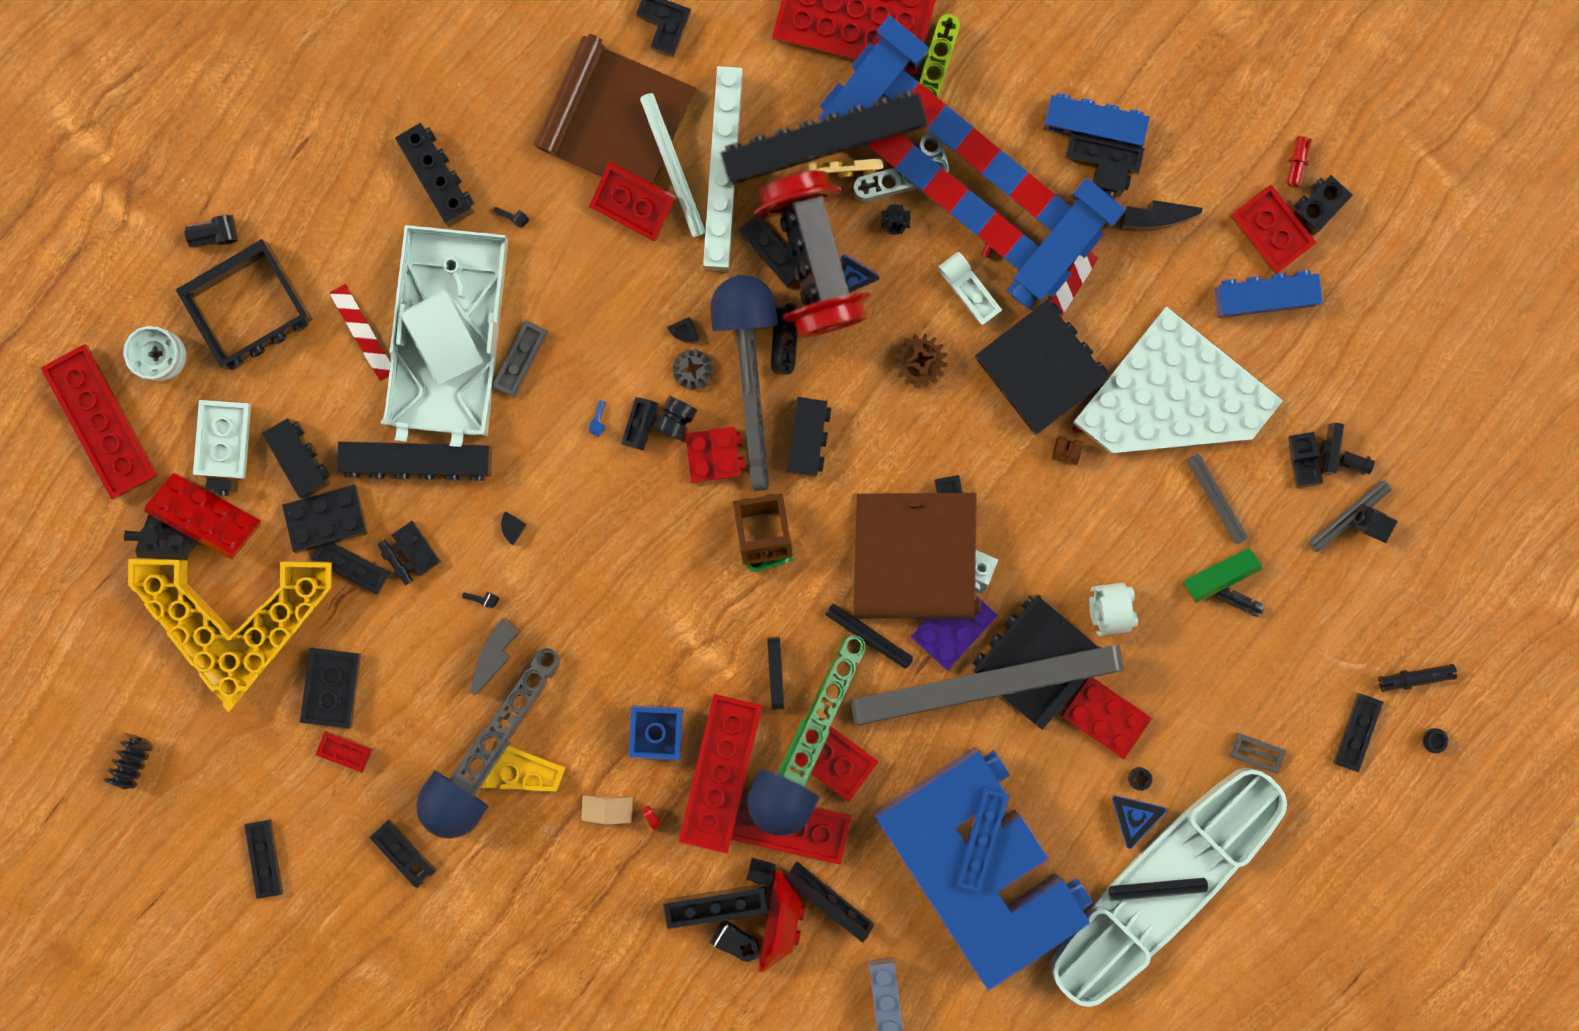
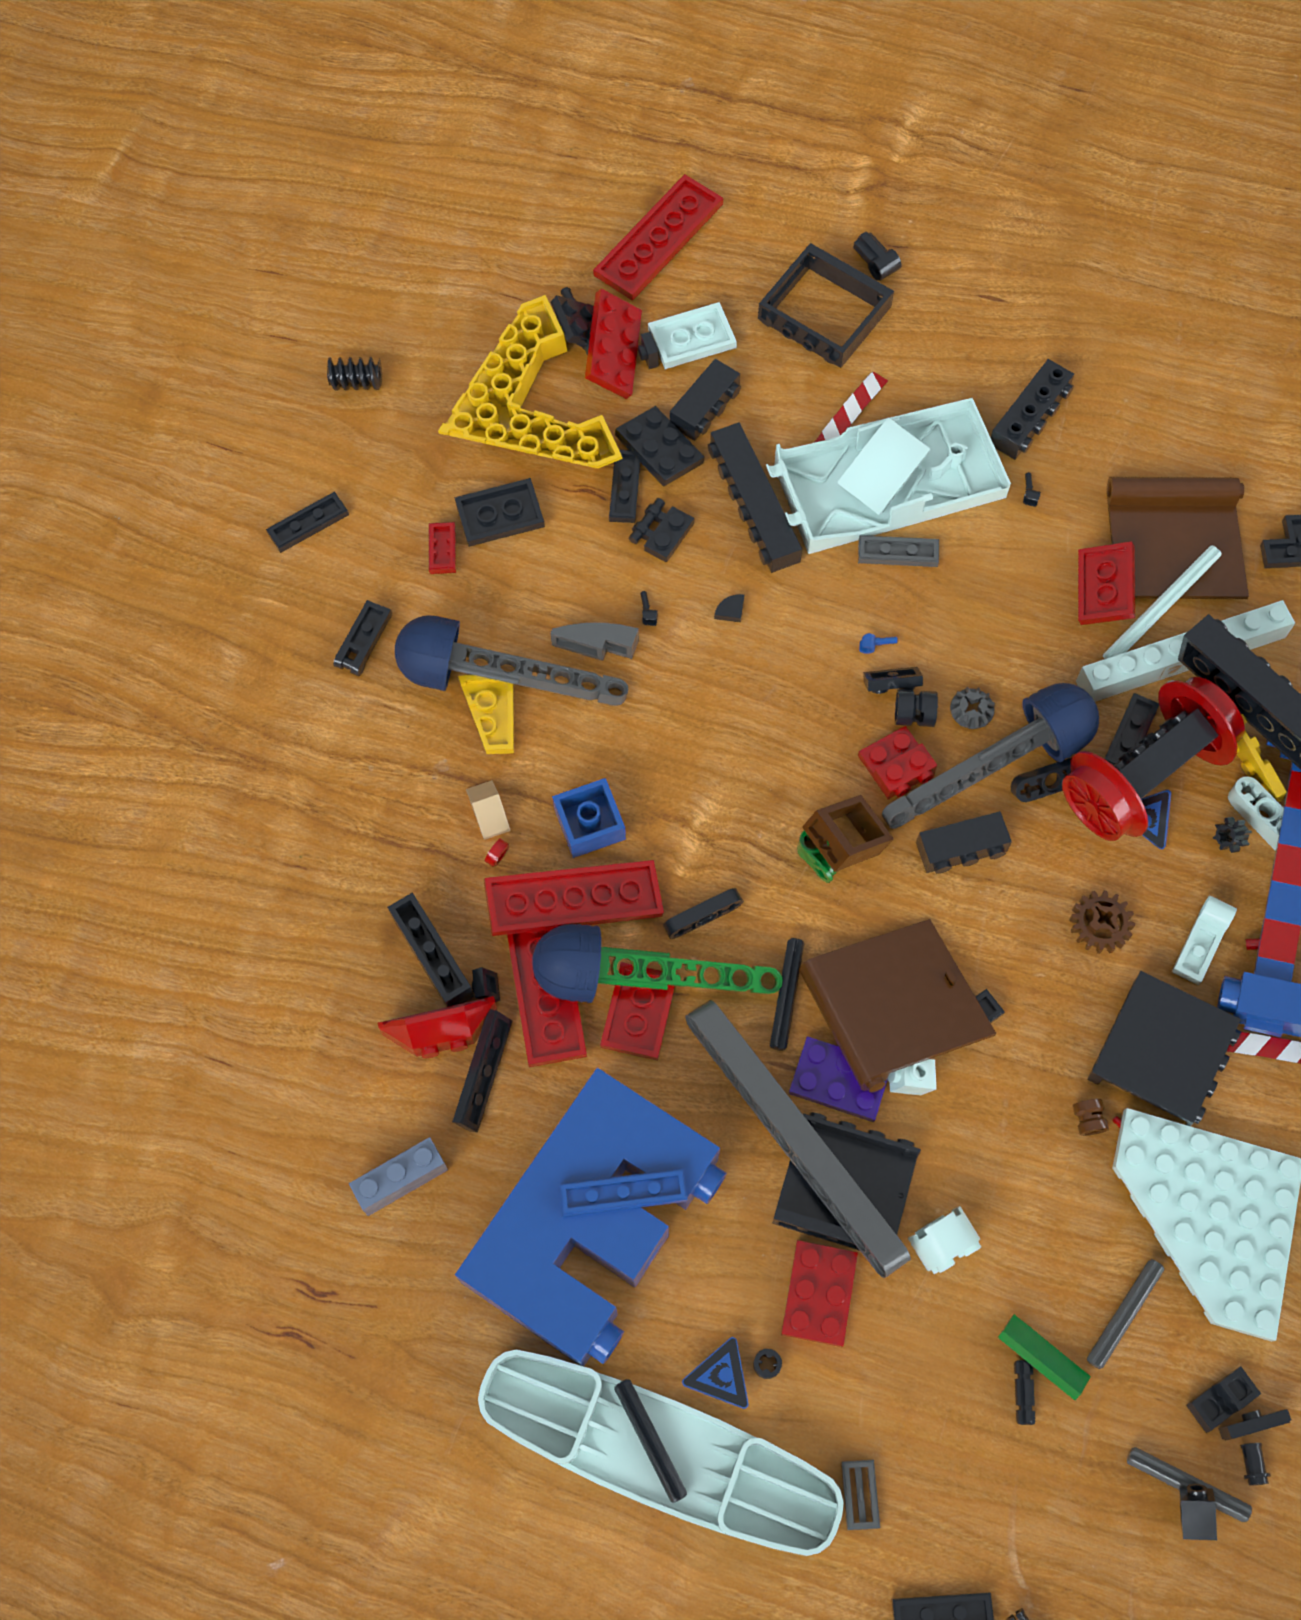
camera: 70 degrees right, 20 degrees down
light aqua wheel [123,326,187,381] -> none
black tile [667,317,700,343] -> none
black piece [710,920,760,962] -> none

